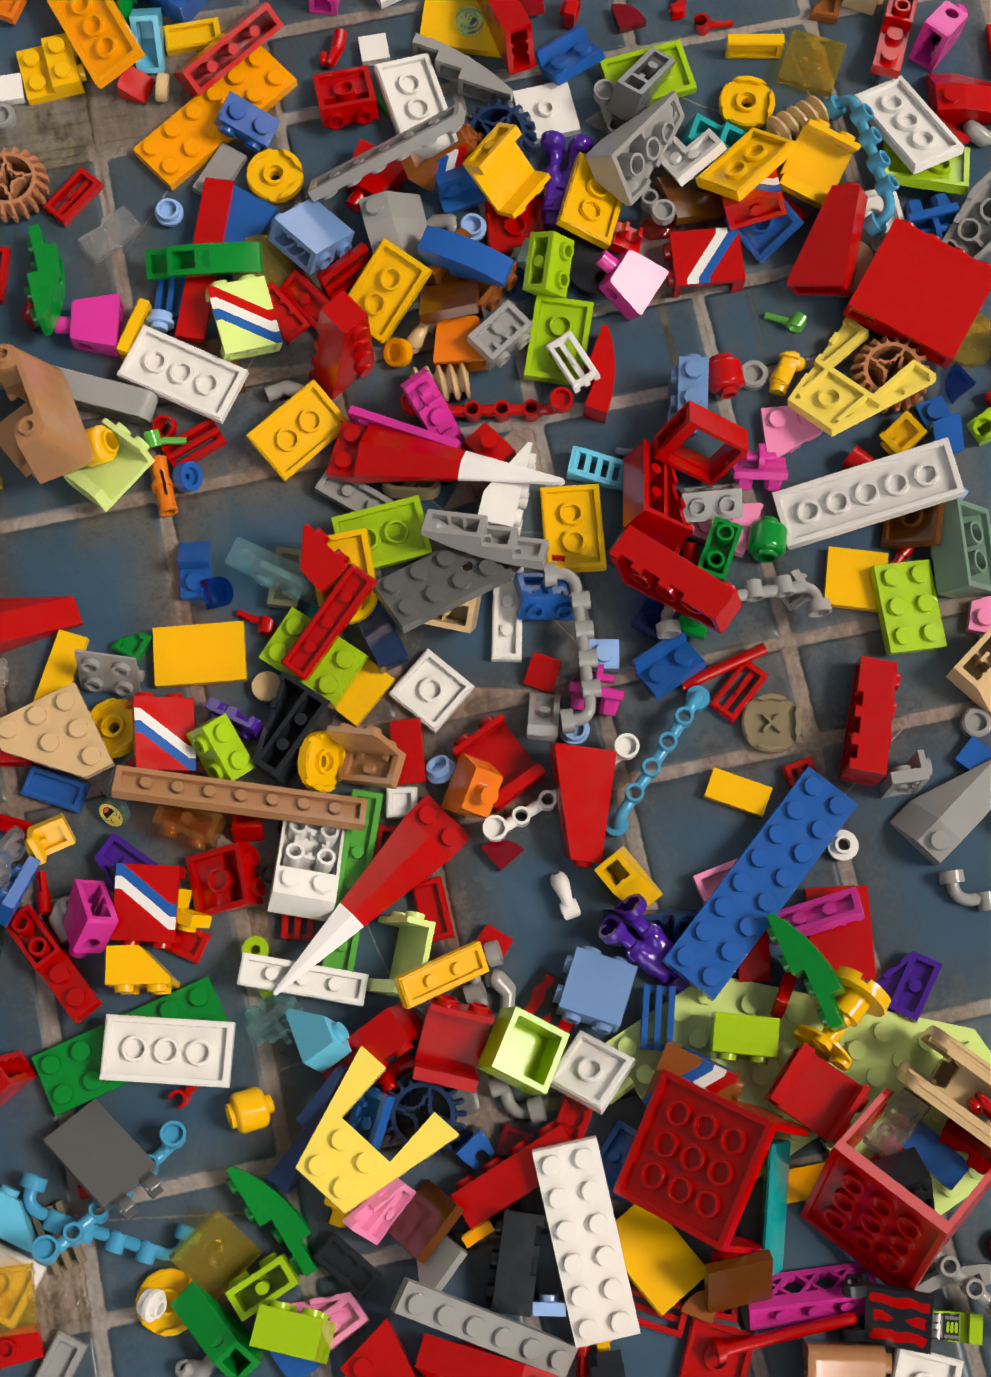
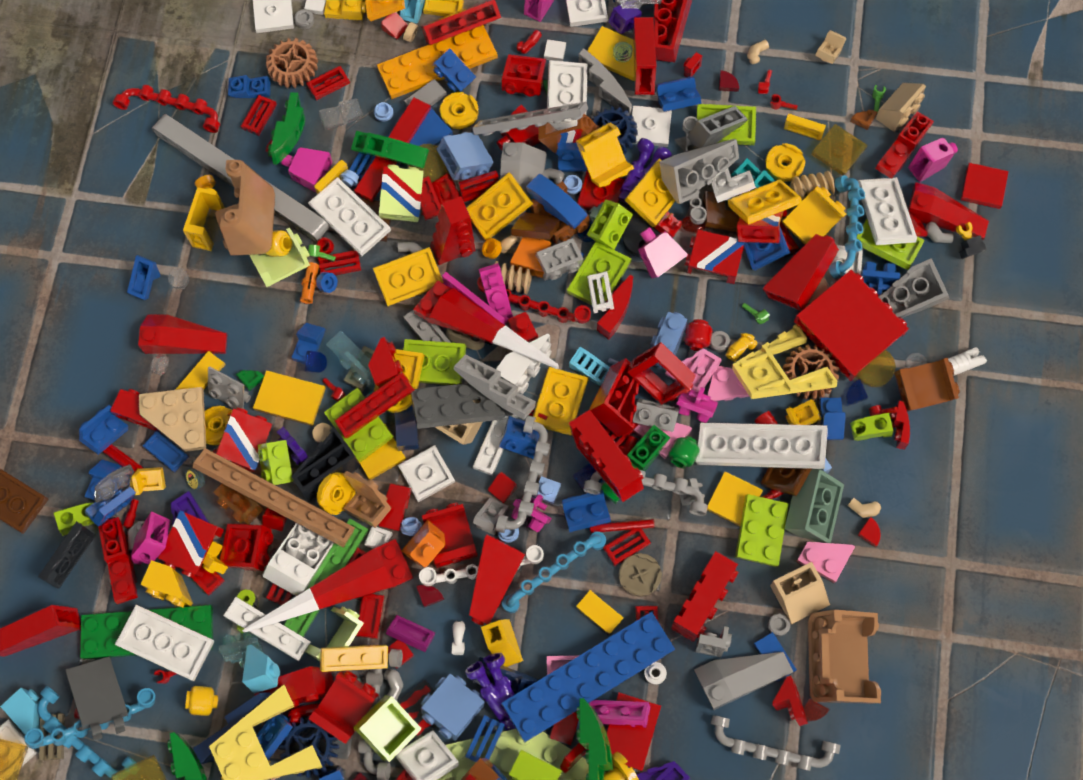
camera: 25 degrees right, 5 degrees down
none -> magenta tile [386,615,436,652]
none -> bright pink wing [665,348,722,392]

